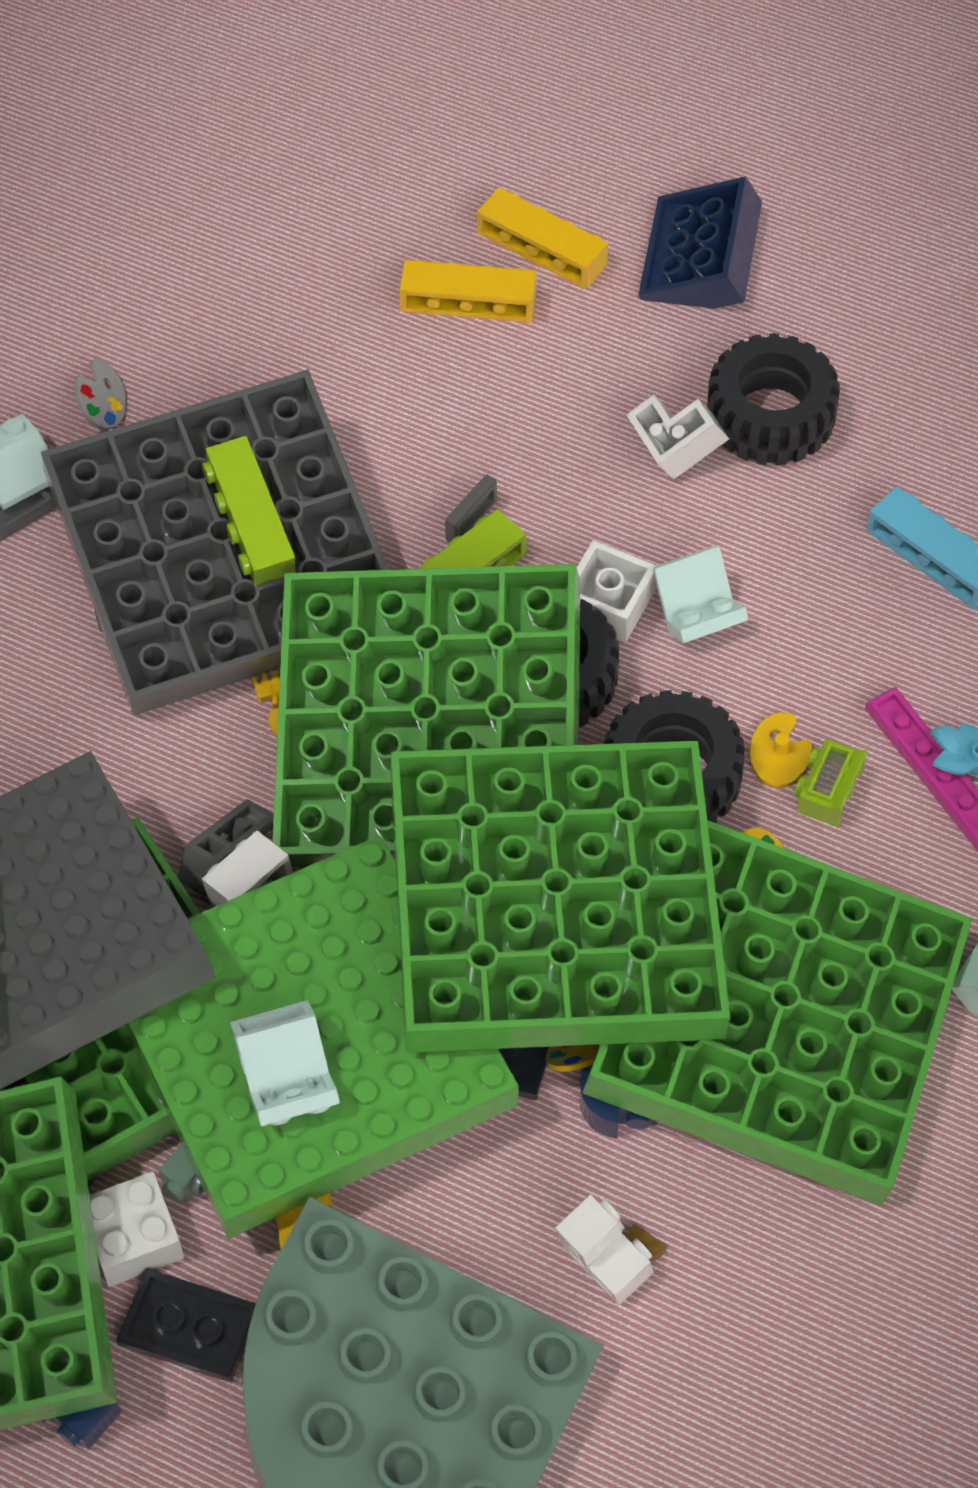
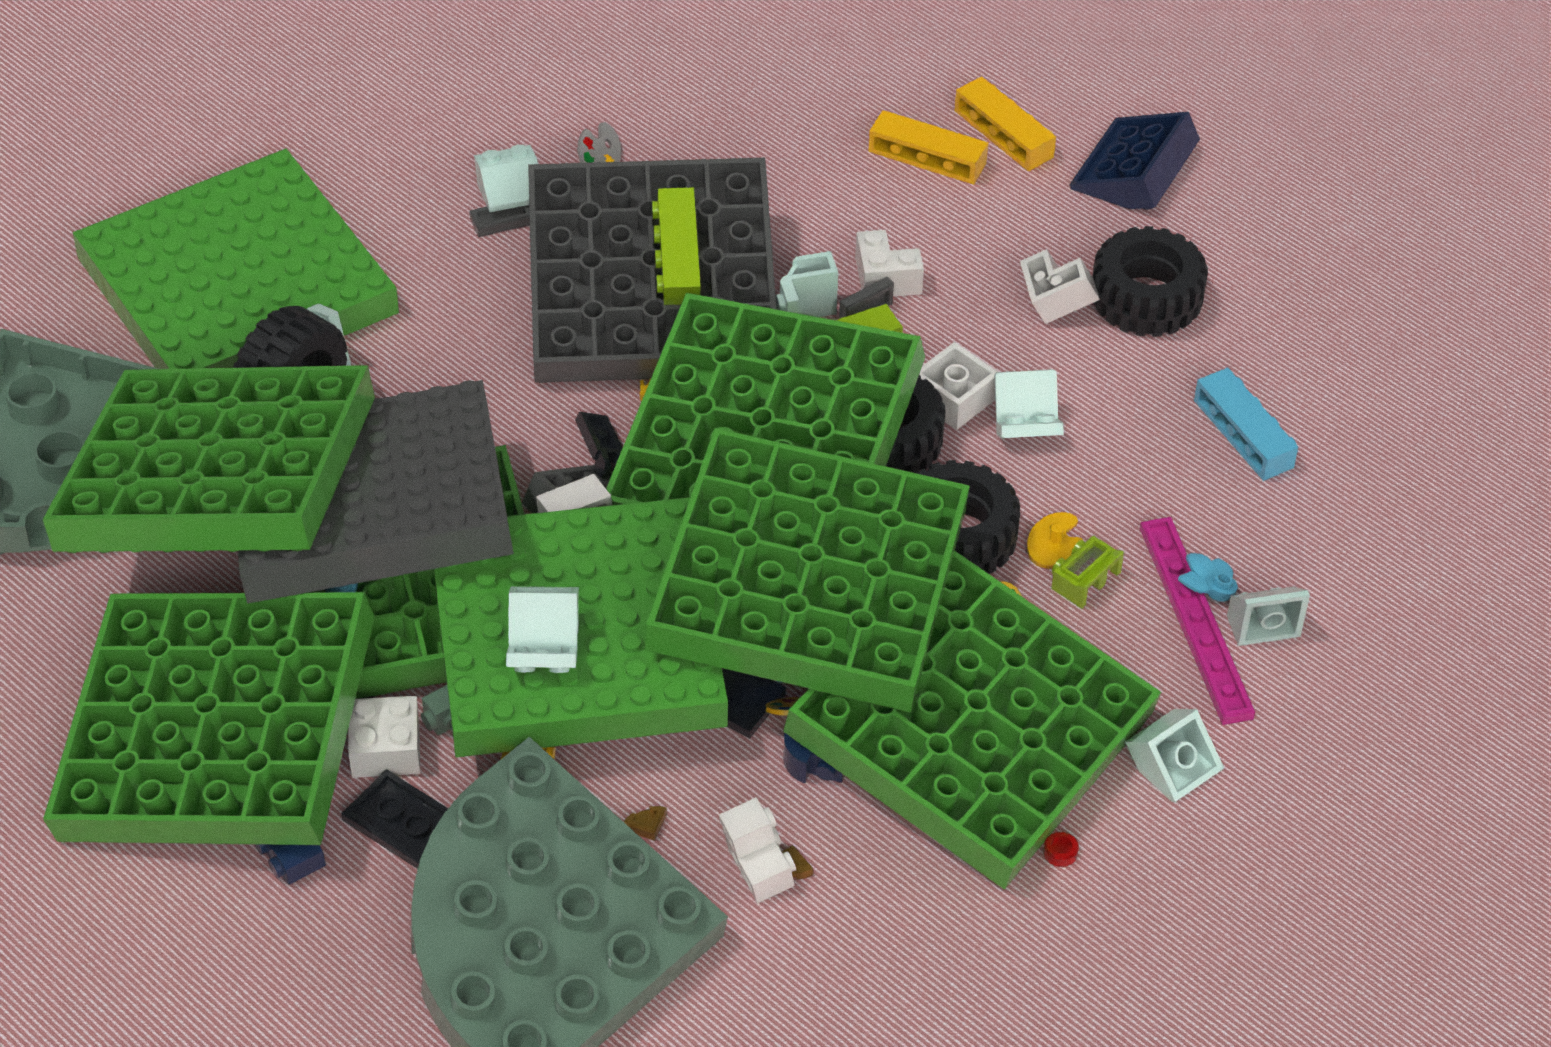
camera: 15 degrees right, 10 degrees down
none -> black hinge [575,412,623,478]
none -> pearl gold tile [624,806,667,841]
none -> light aqua piece [775,251,838,317]
none -> white brick [855,230,924,296]
none -> red tile [1043,832,1079,867]

